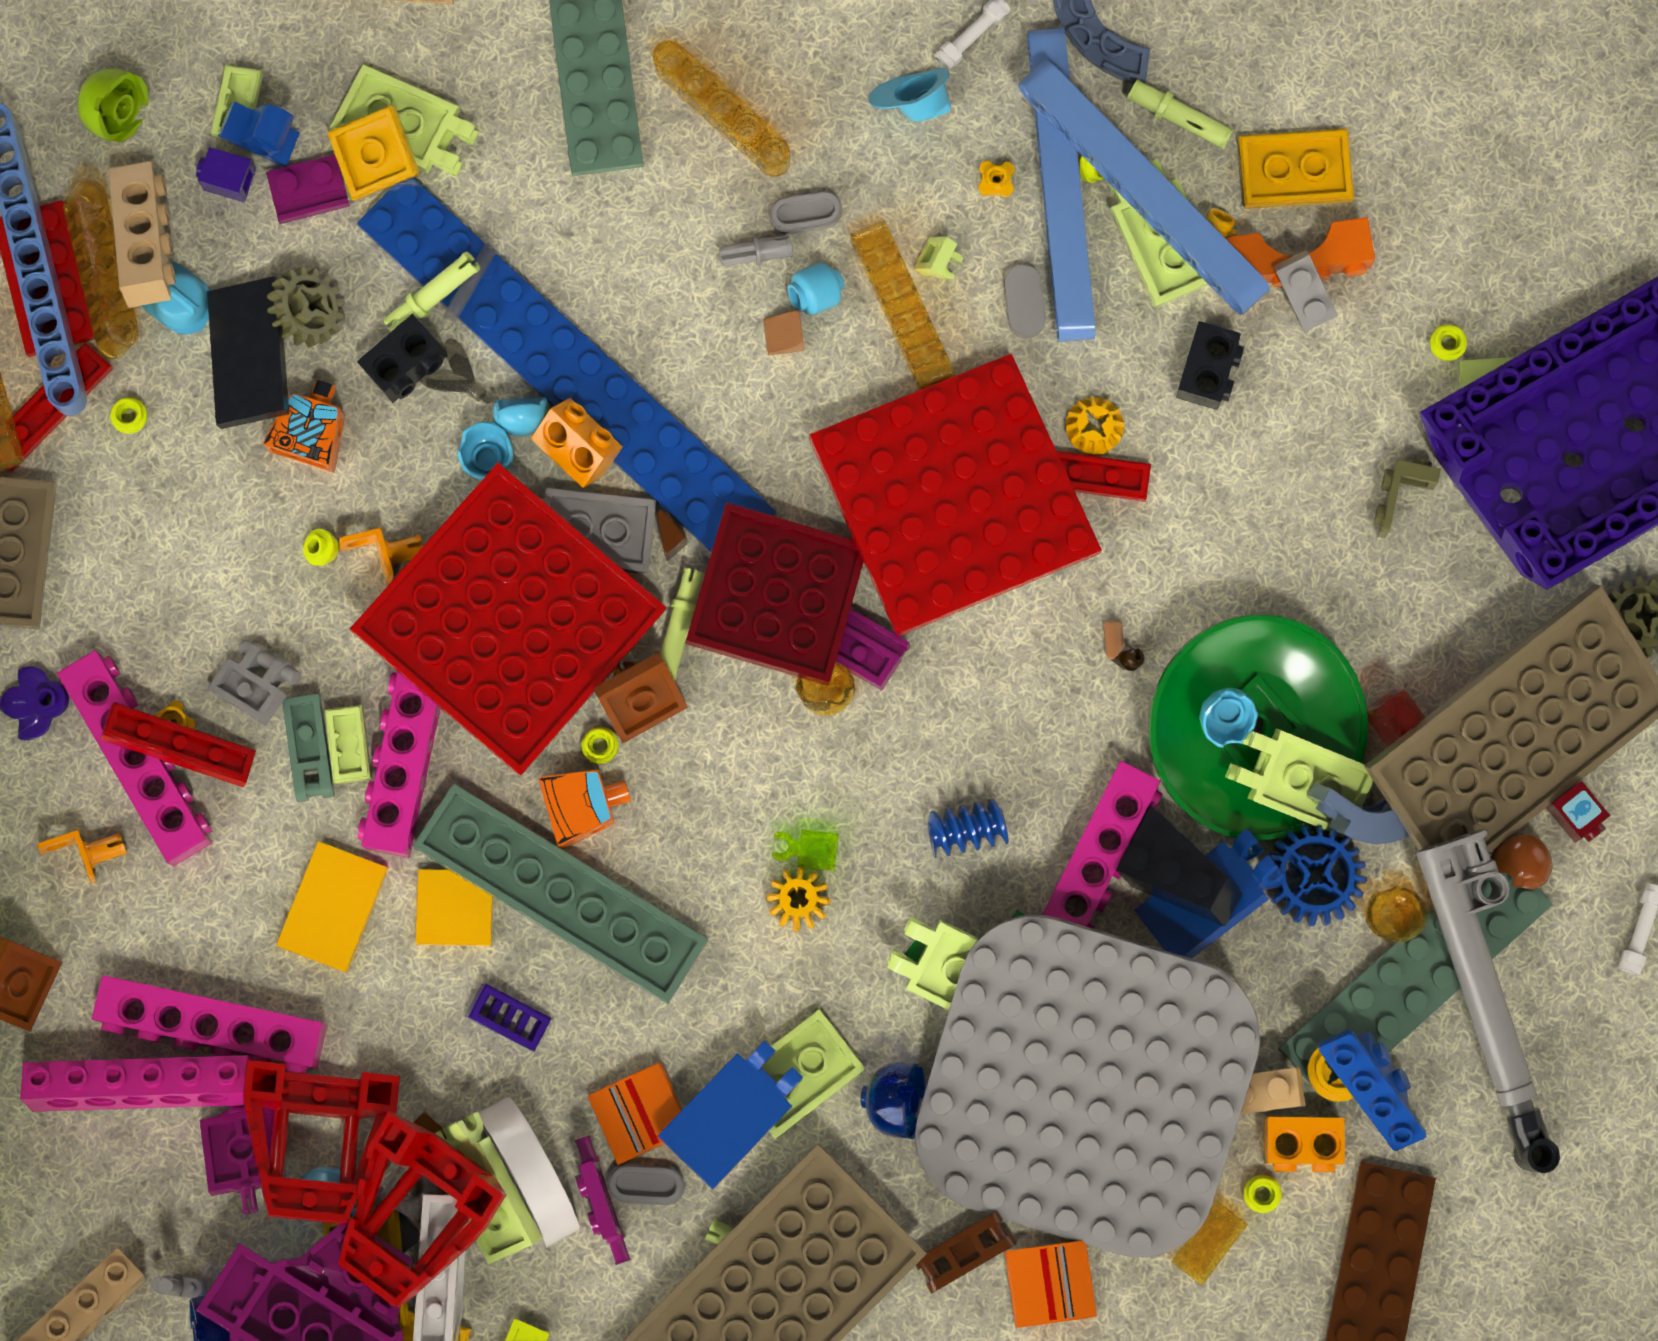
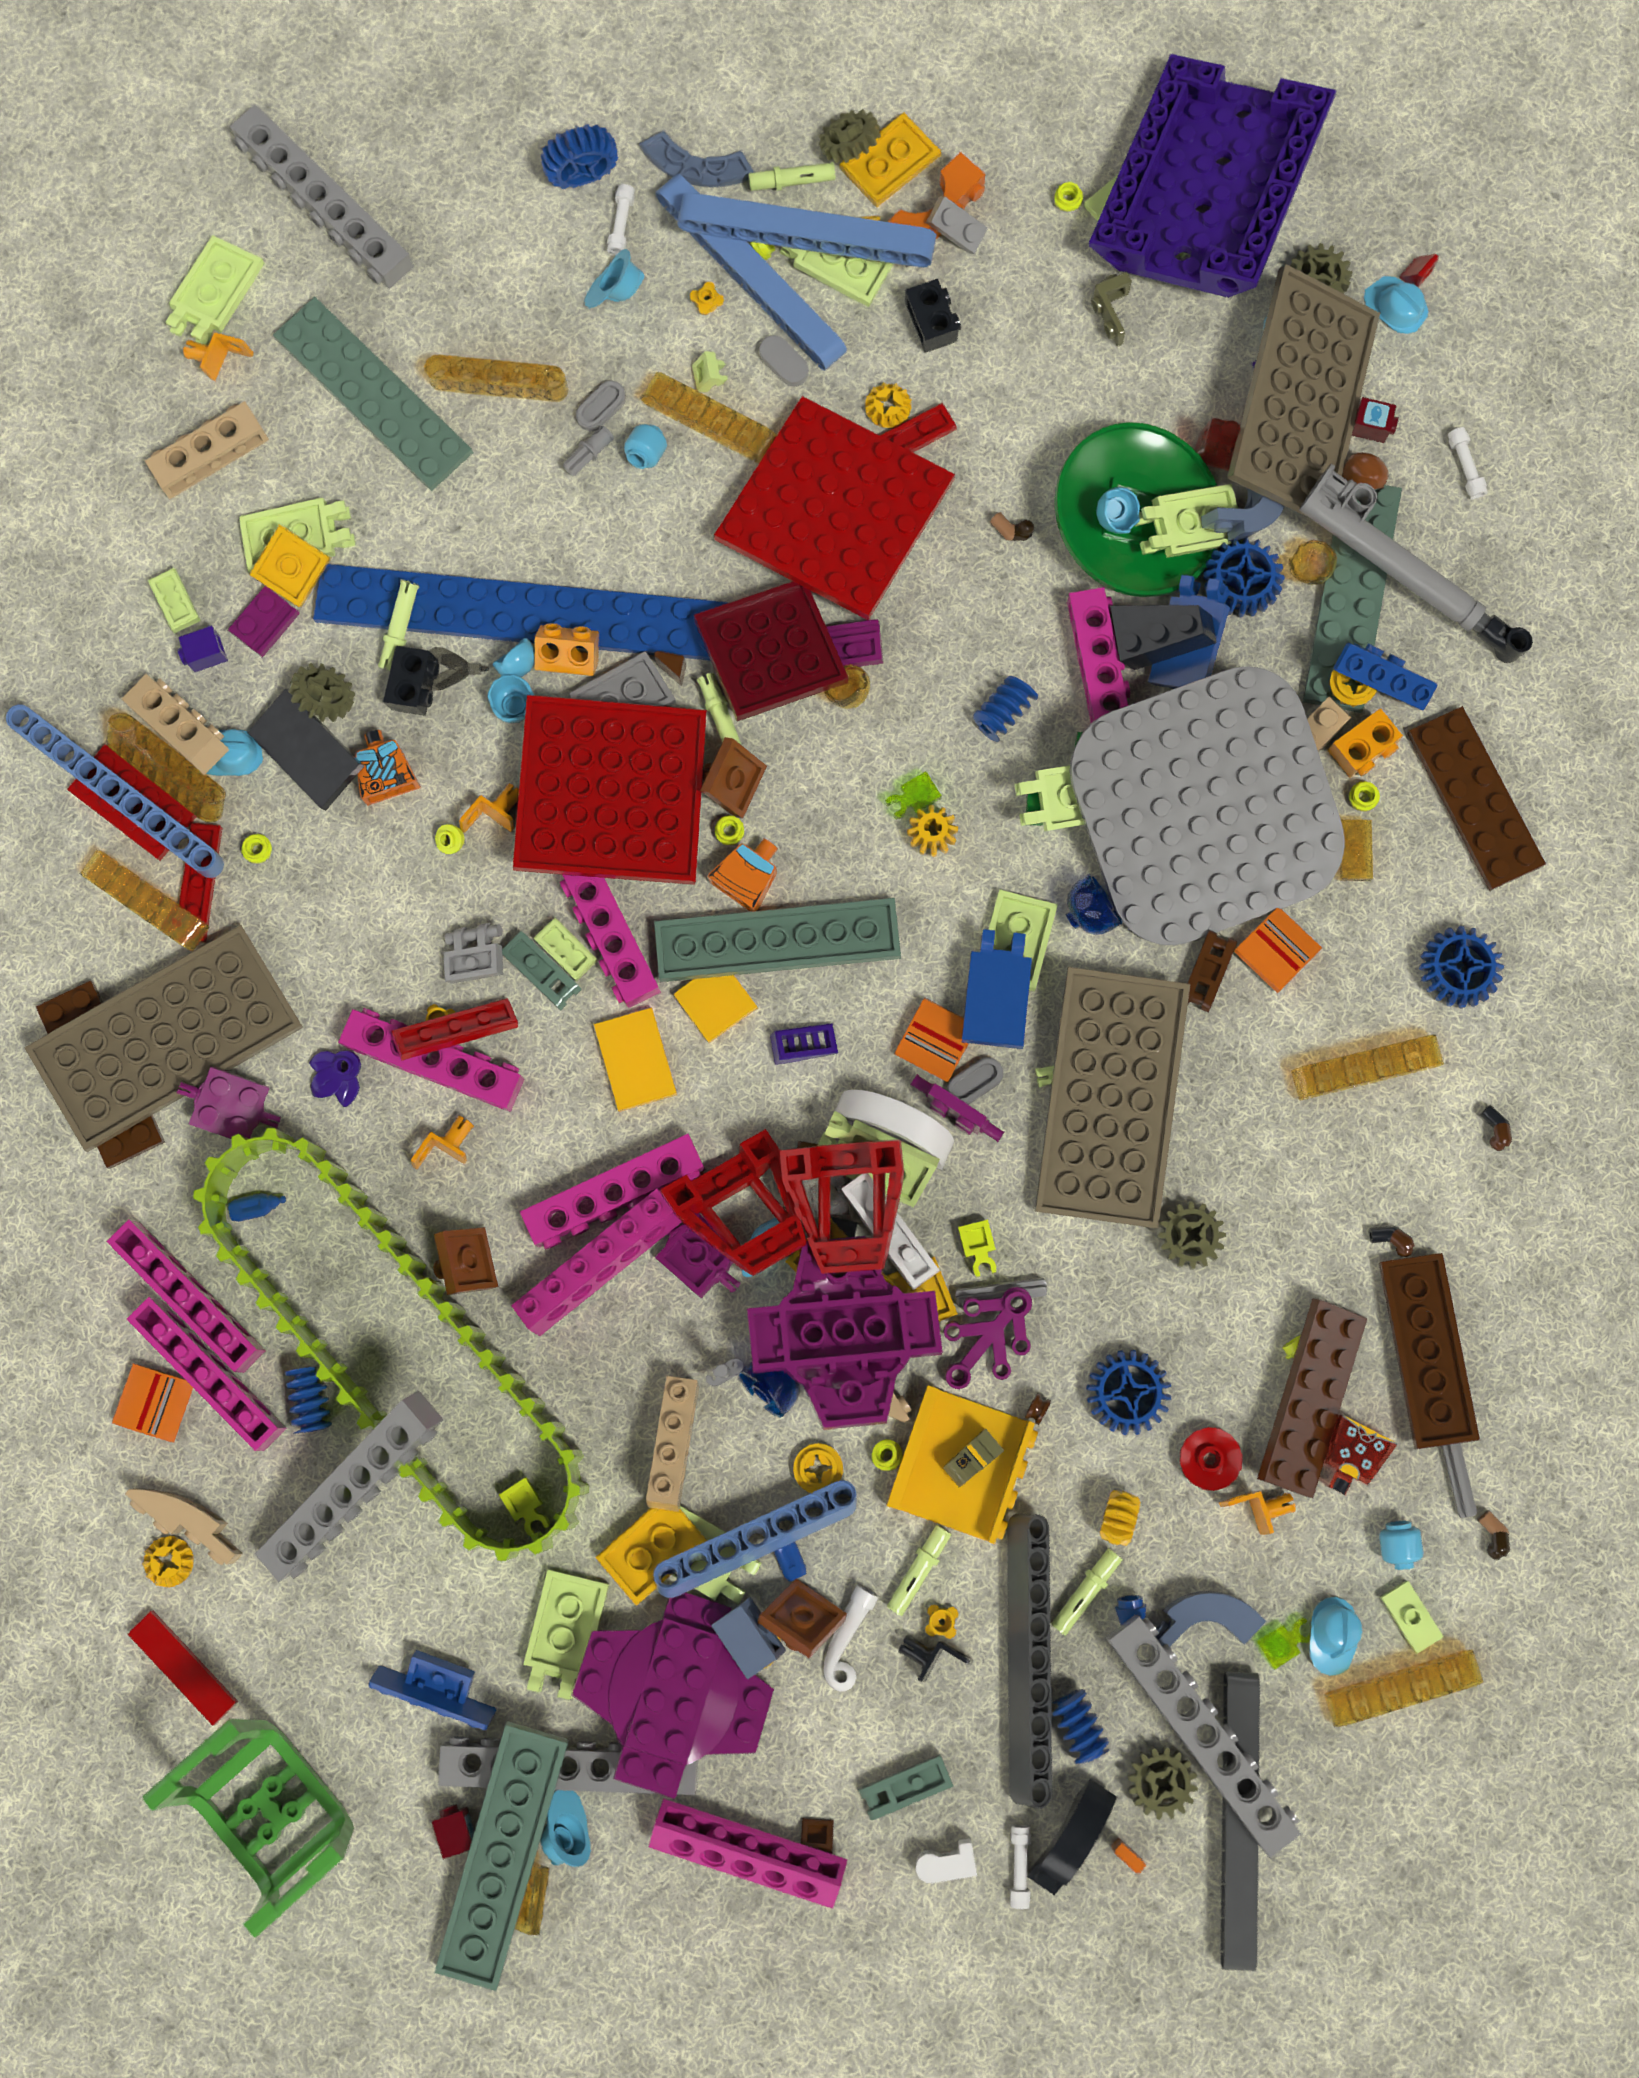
camera: 35 degrees left, 0 degrees up
lime cylinder [77,68,149,143] -> none
blue tile [218,101,300,167] -> none
light grey piece [441,236,499,330] -> none
medium nougat slope [764,310,804,355] -> none
none -> olive gear [818,109,881,163]

